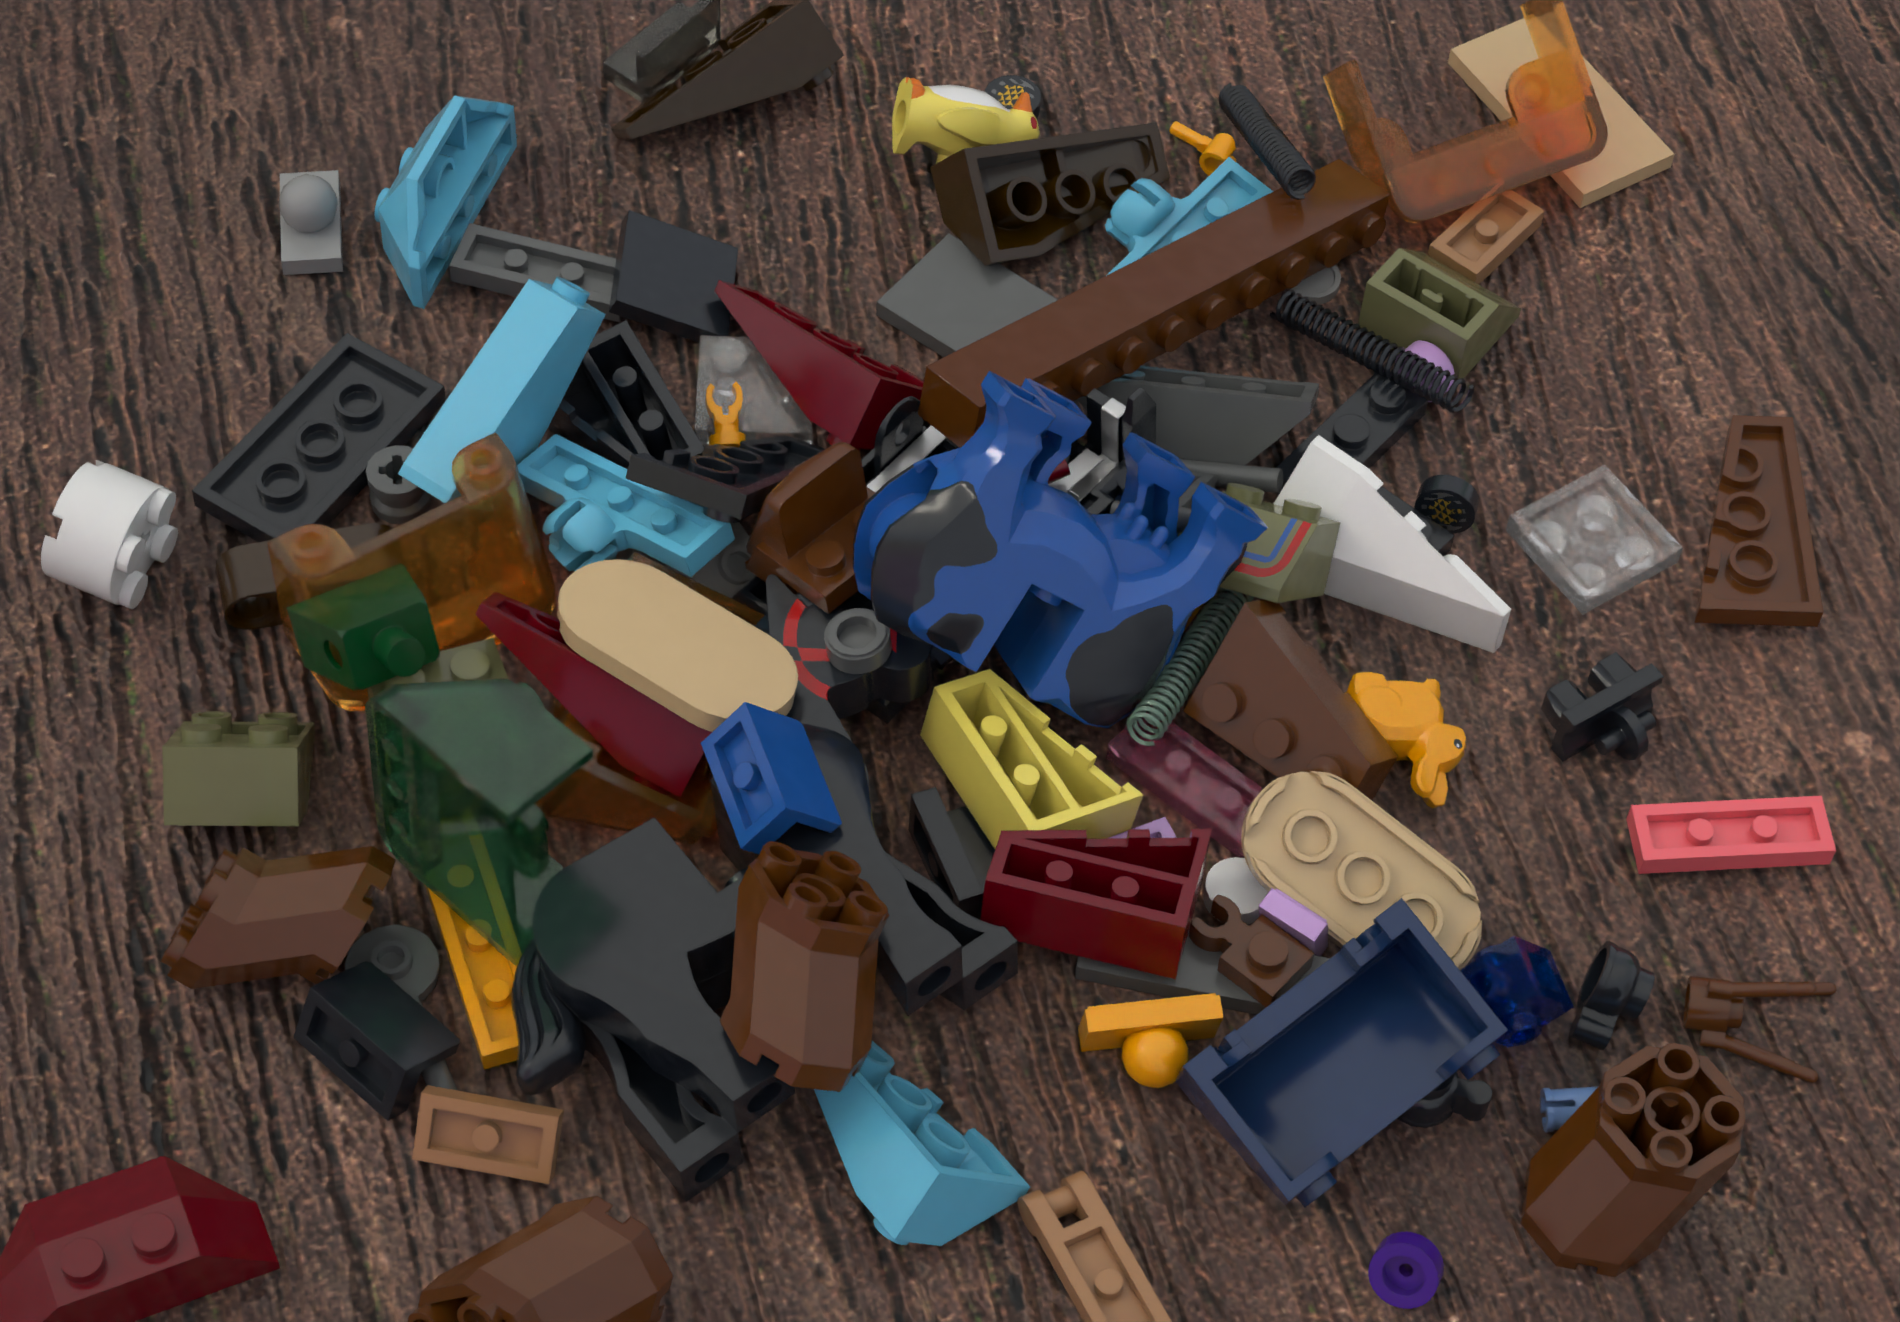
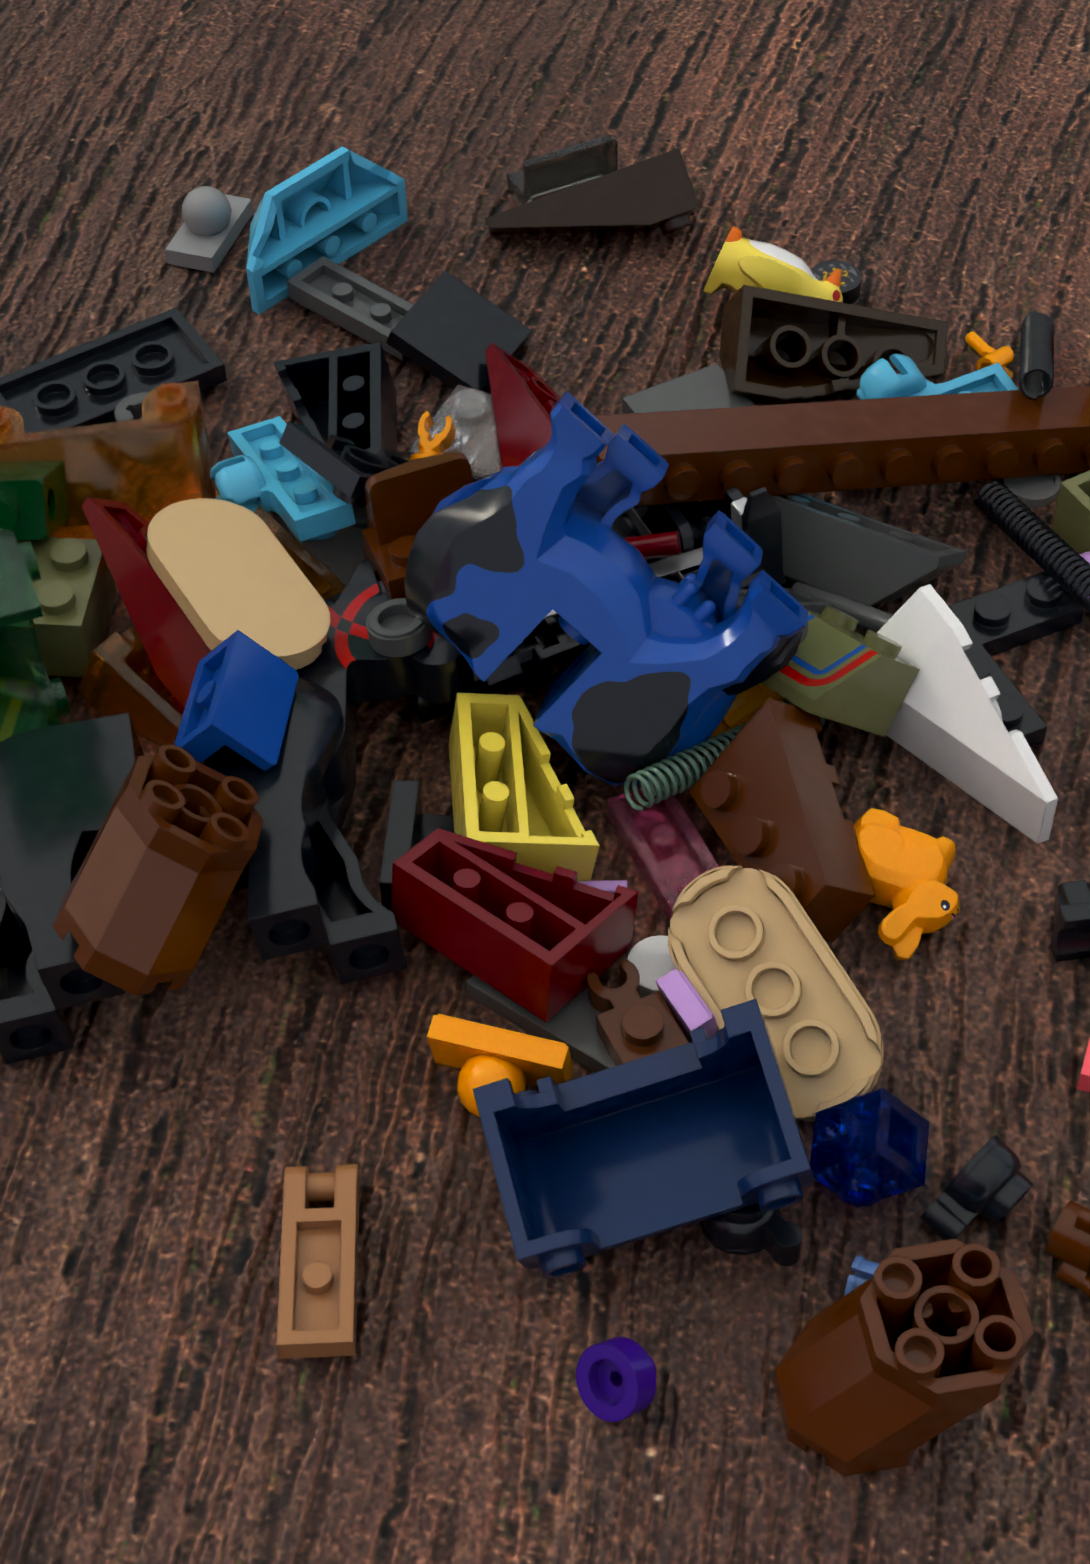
camera: 30 degrees right, 5 degrees down
medium azure slope [398,277,606,511] -> none
medium azure wedge [814,1041,1030,1246] -> none
black tile [1414,475,1479,534] -> none

